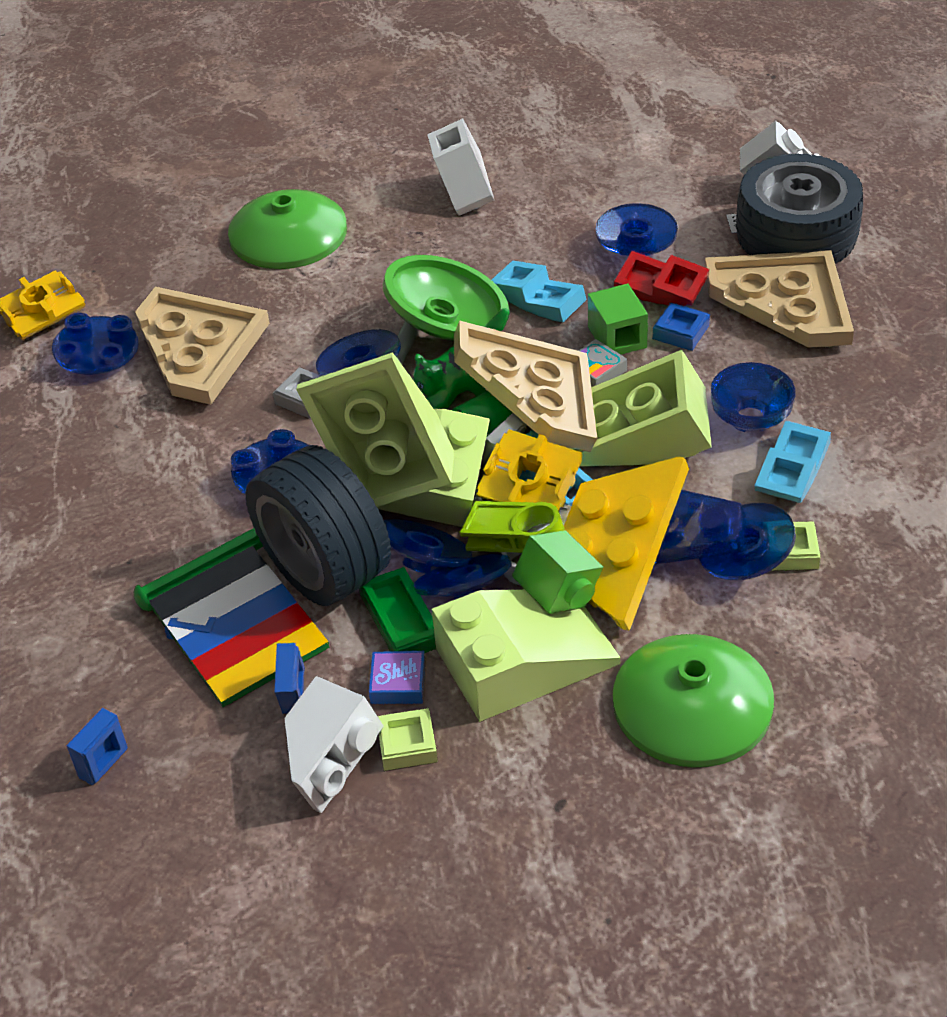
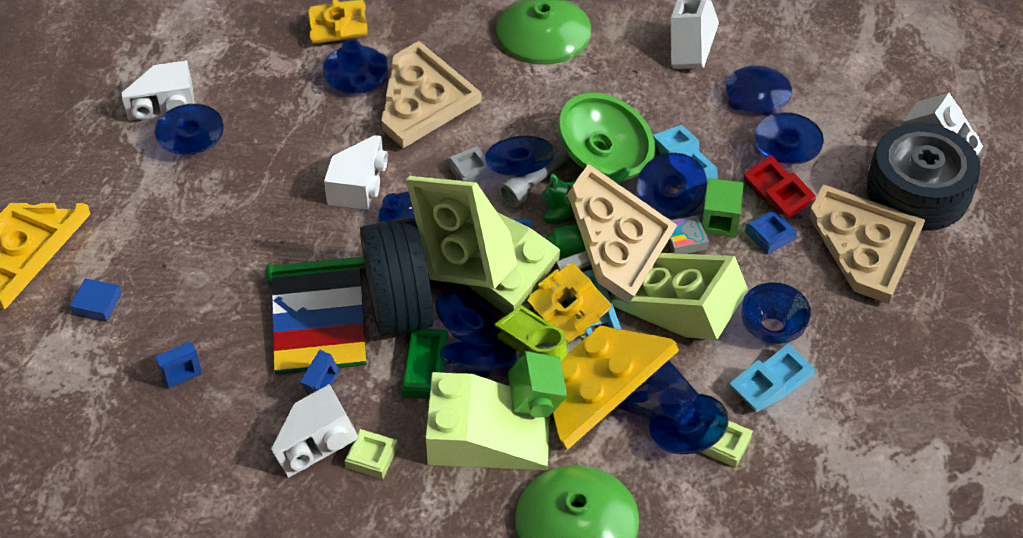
camera: 25 degrees right, 5 degrees up
tile [369,651,426,704] -> none
none -> white slope [324,135,388,210]
none -> clear blue dish [637,153,707,219]
none -> clear blue dish [726,65,792,117]

